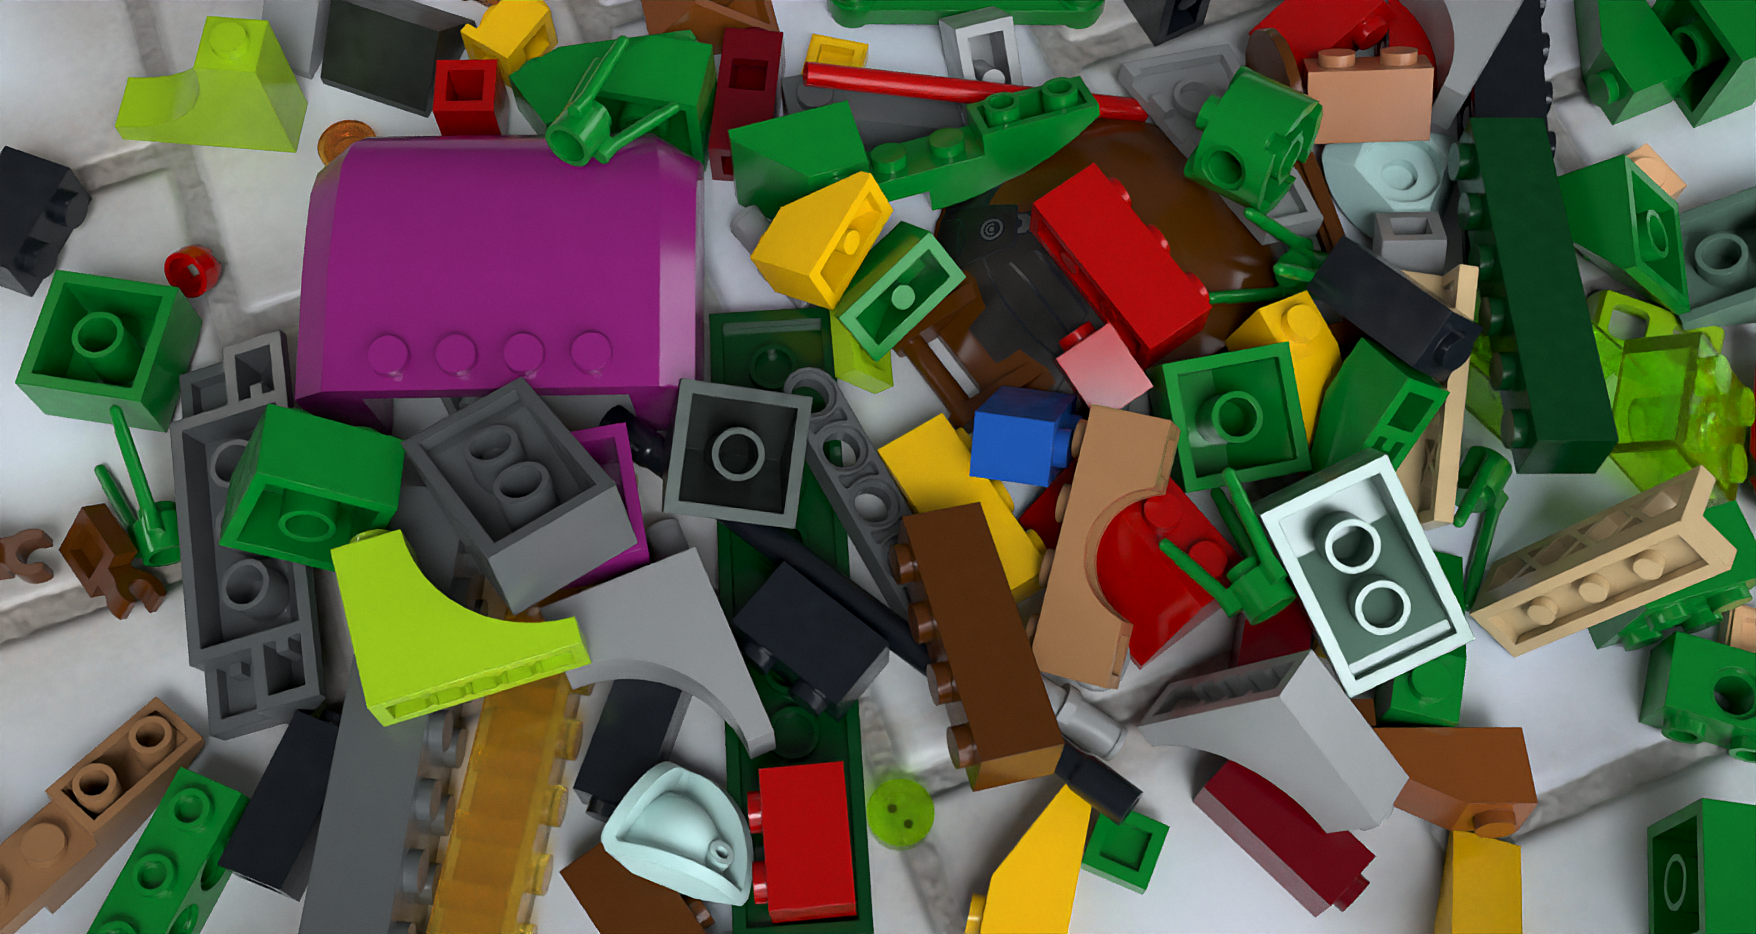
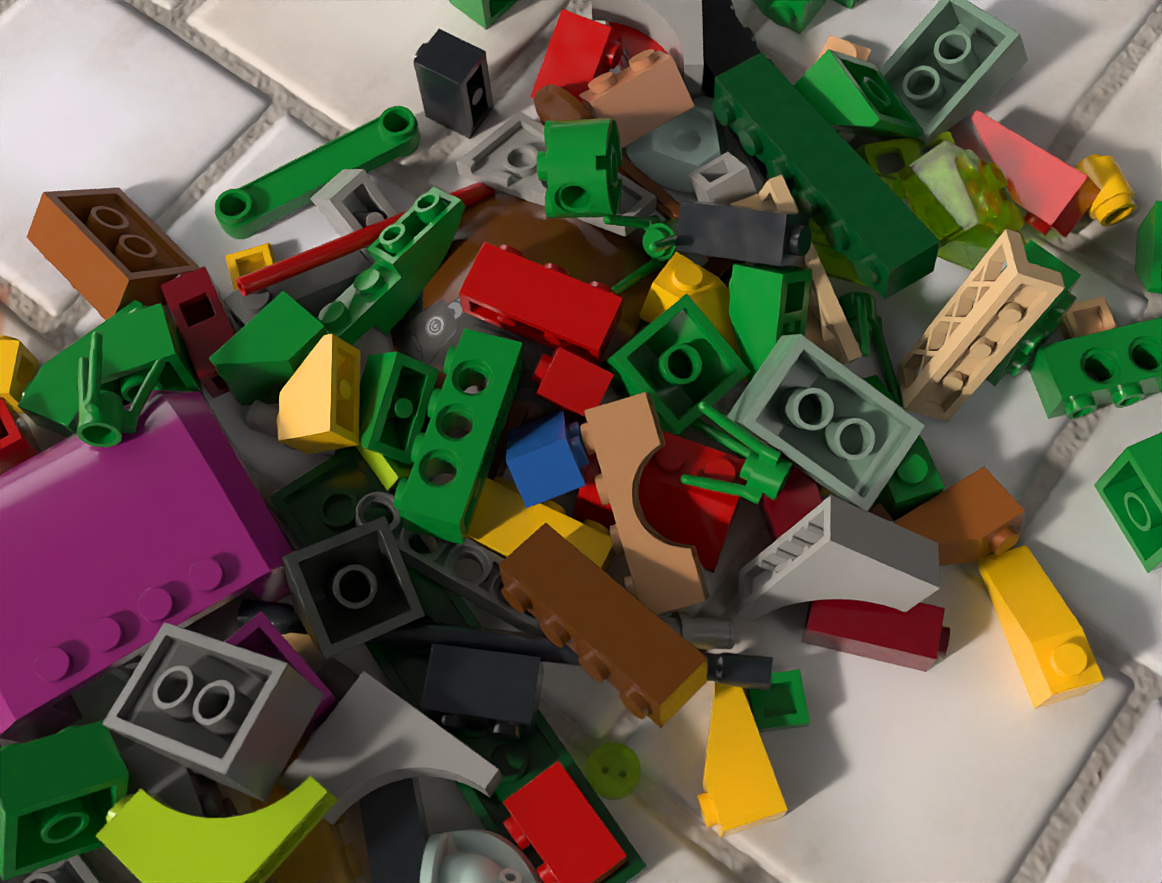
camera: 25 degrees left, 0 degrees up
none -> green brick [394,328,525,545]

